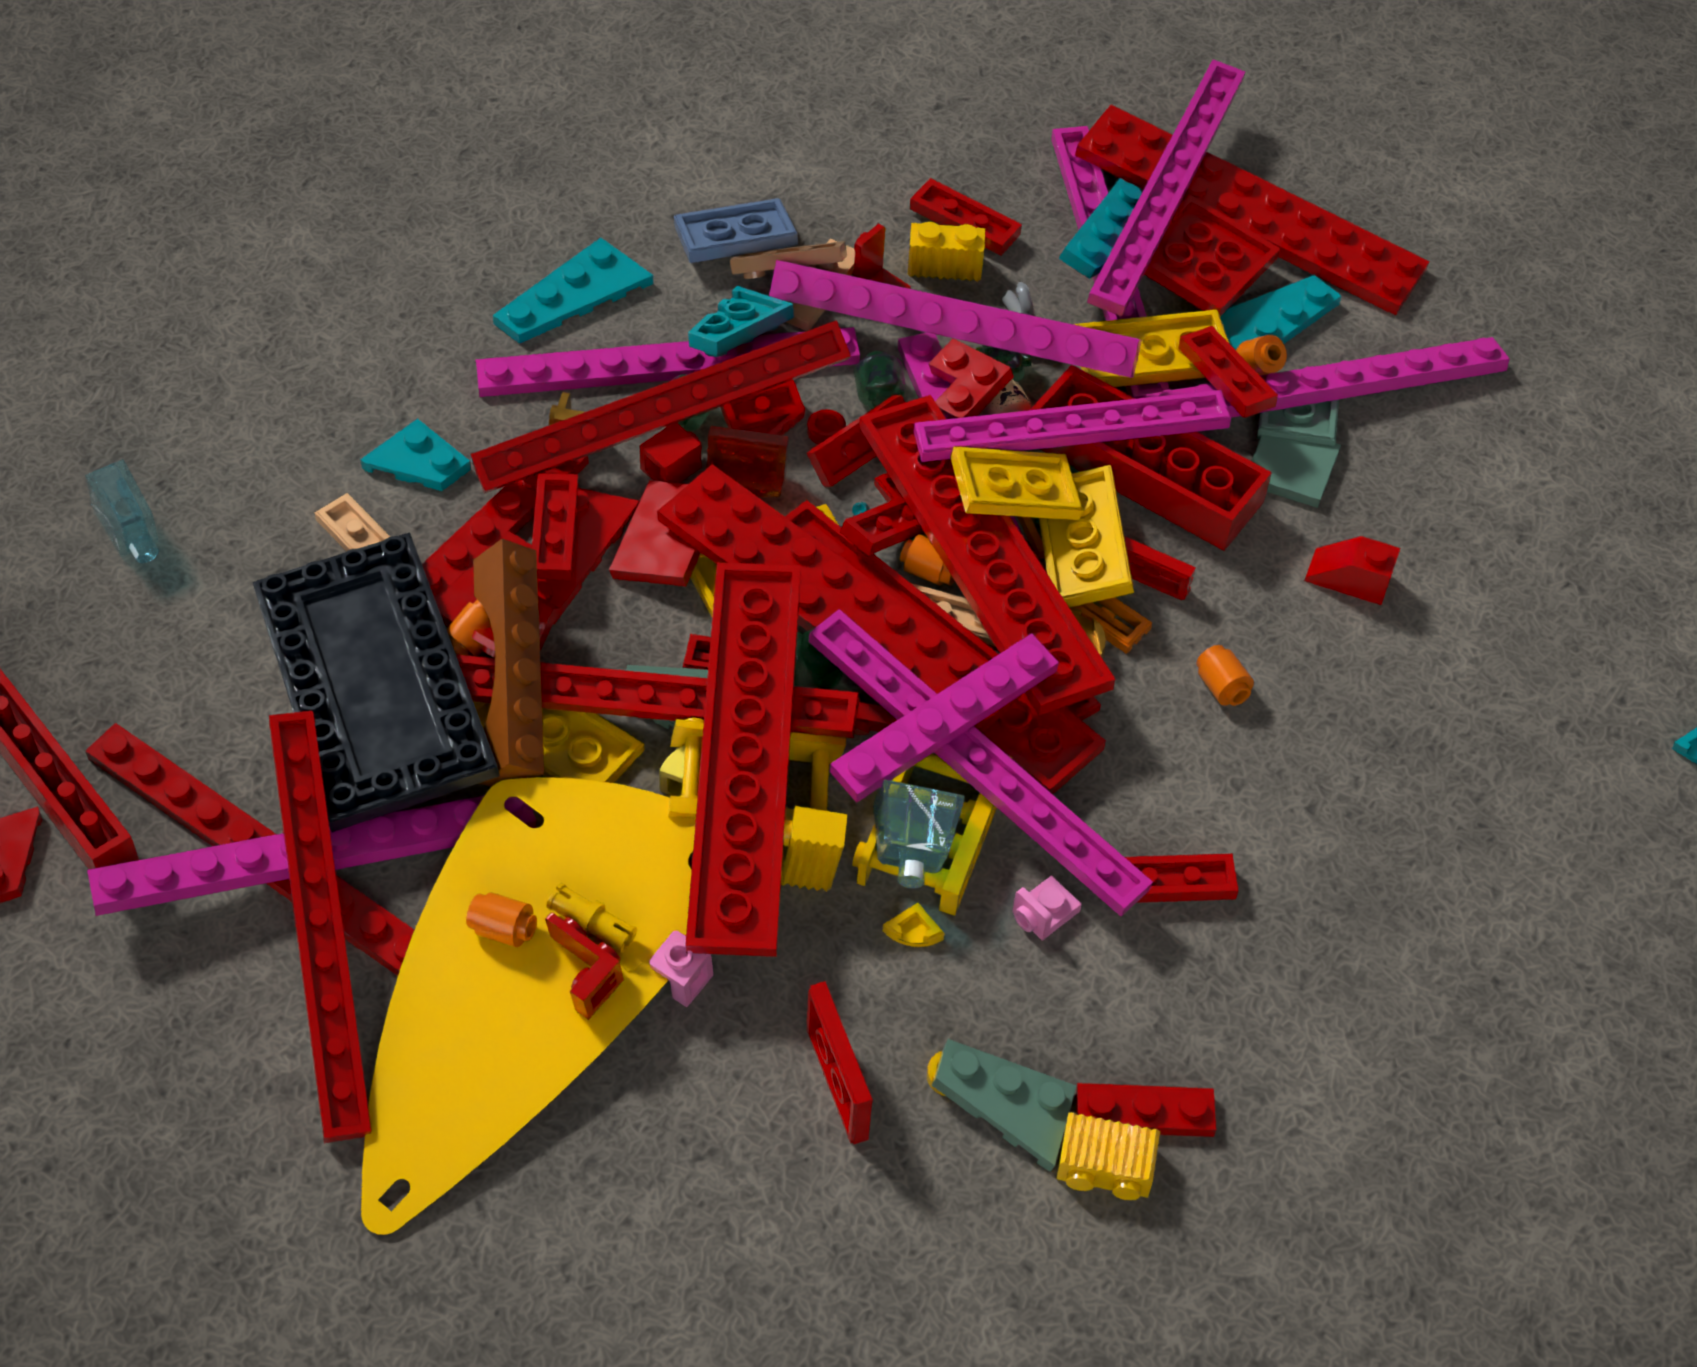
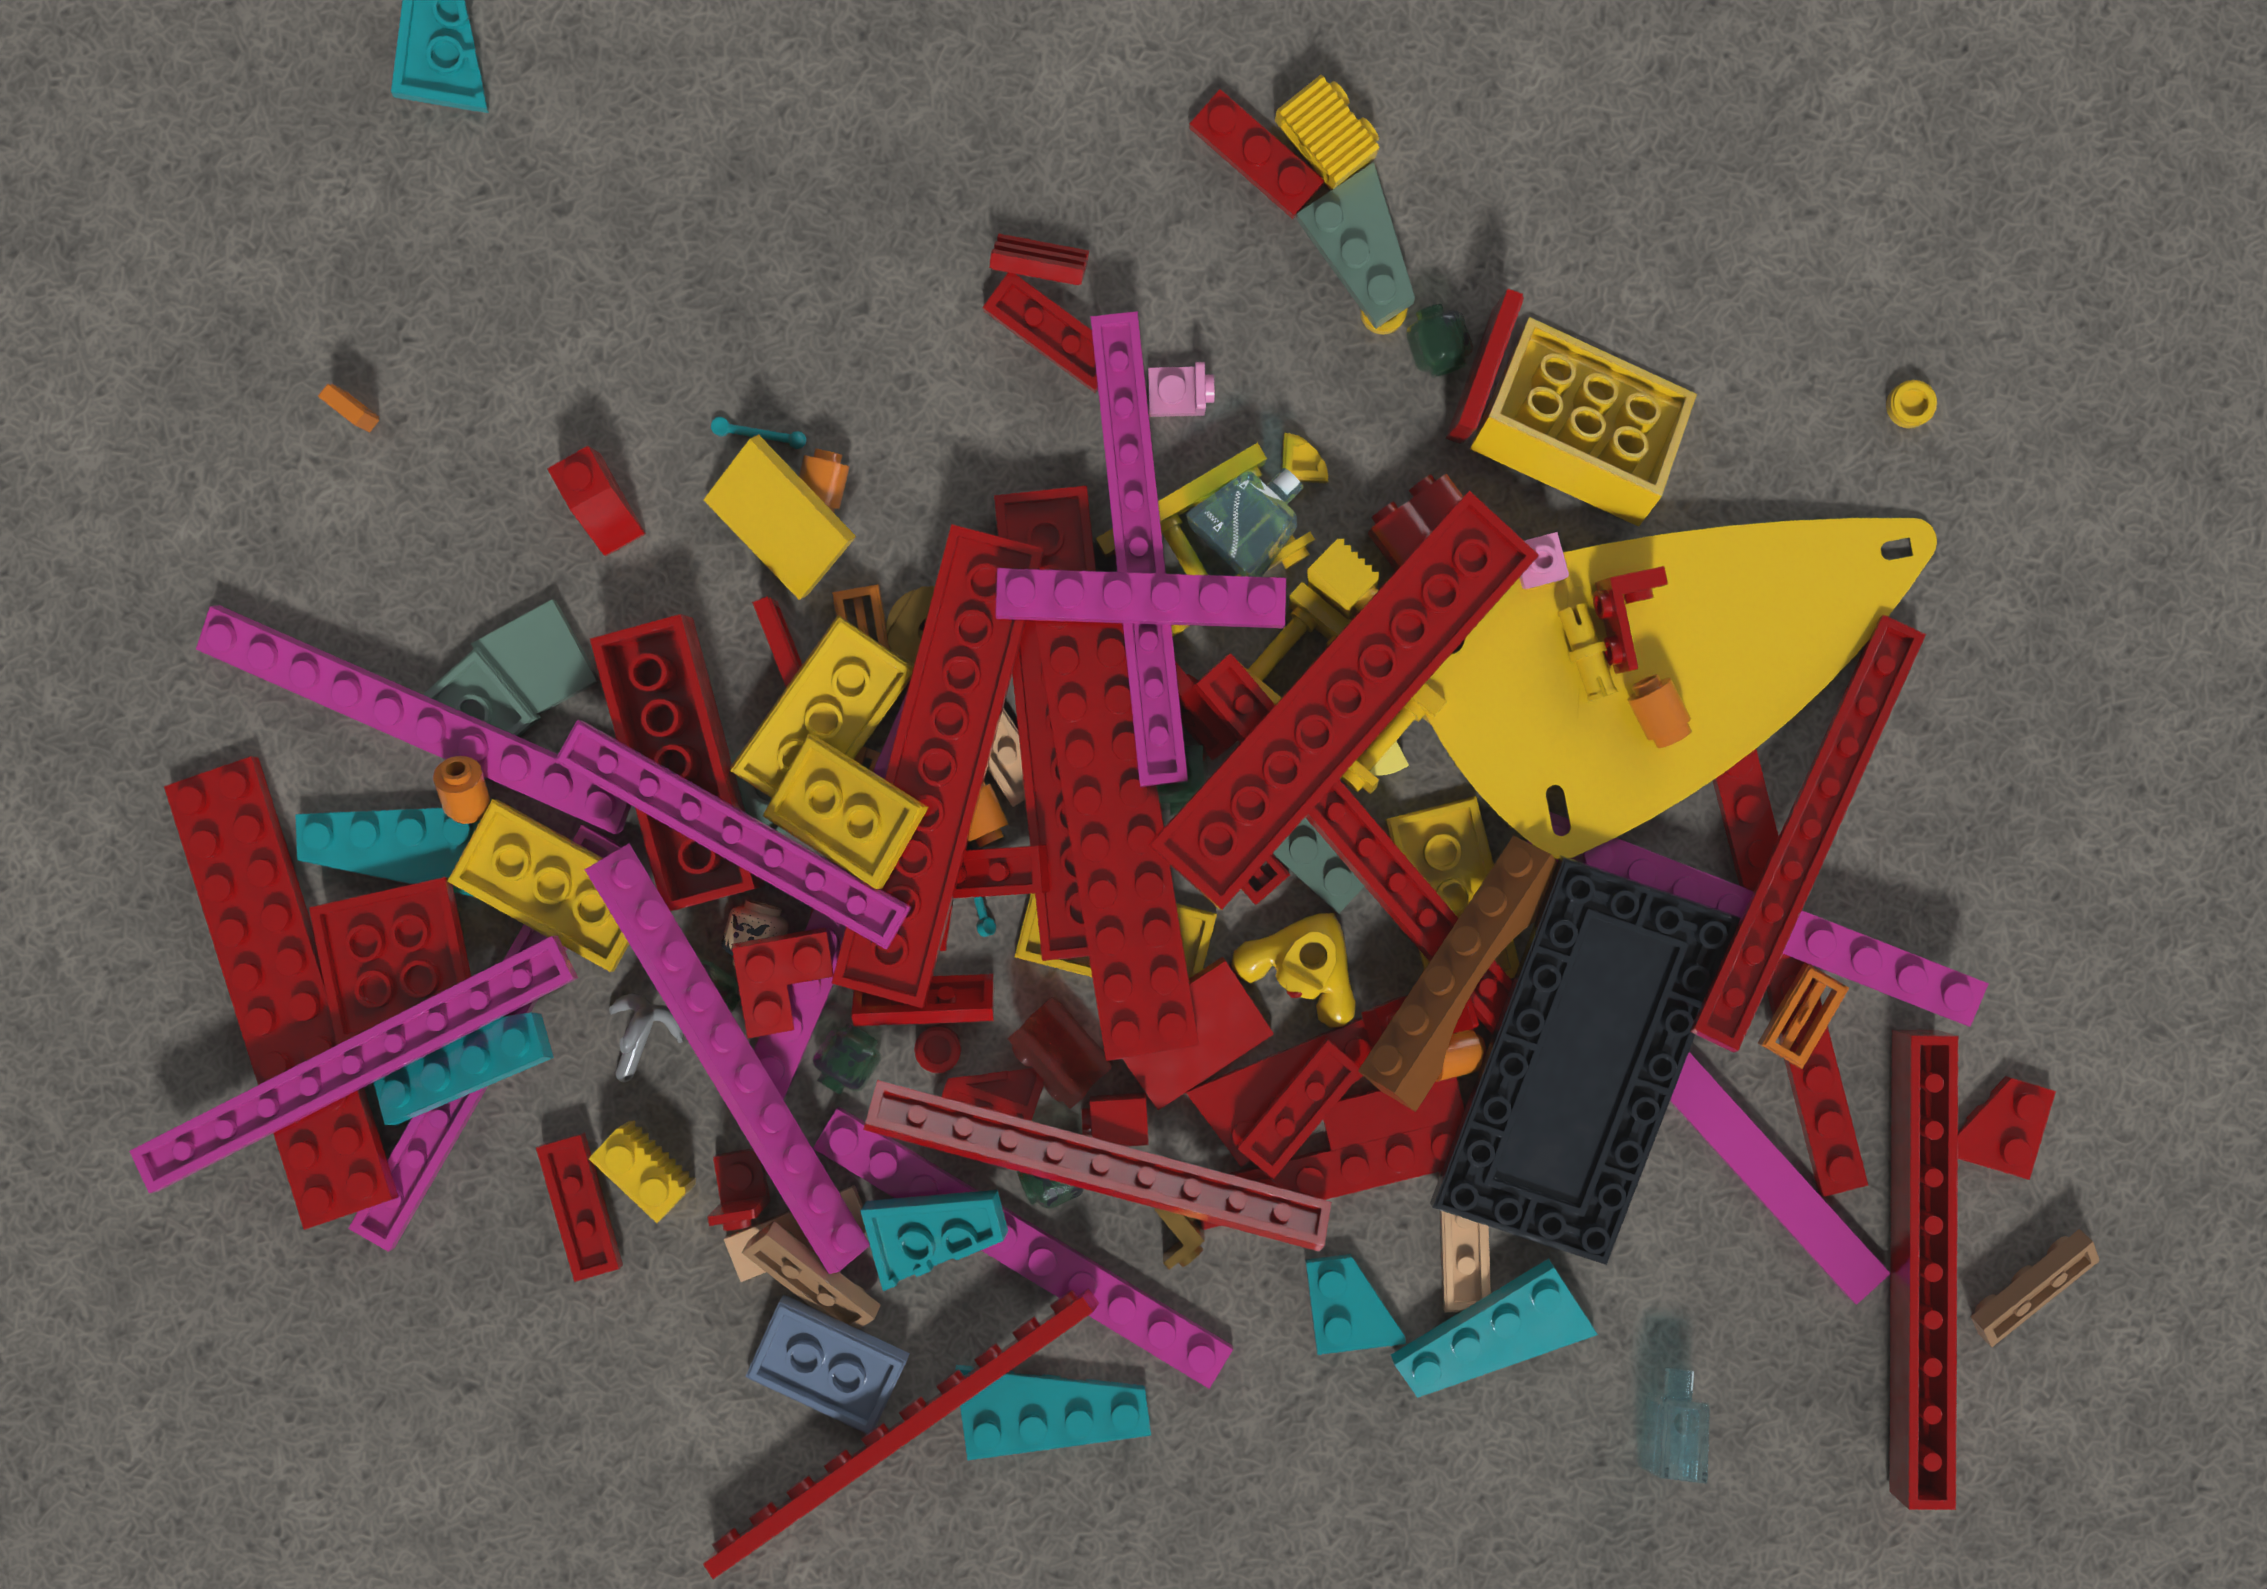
camera: 145 degrees left, 35 degrees up
red plate [1178,326,1278,418] -> none
none -> orange tile [318,384,379,433]
none -> yellow tile [703,434,856,600]
none -> red plate [703,1288,1099,1580]
none -> teal hinge [711,417,806,449]
none -> red tile [989,234,1090,286]
none -> yellow head [1231,913,1356,1028]
none -> red brick [1368,473,1463,571]
none -> teal wing [1391,1258,1598,1398]
none -> clear green head [1405,304,1473,378]
none -> yellow slope [1470,317,1697,527]
none -> dark pink tile [1670,1052,1891,1305]
none -> orange tile [1757,963,1849,1069]
none -> yellow tile [1886,380,1937,428]

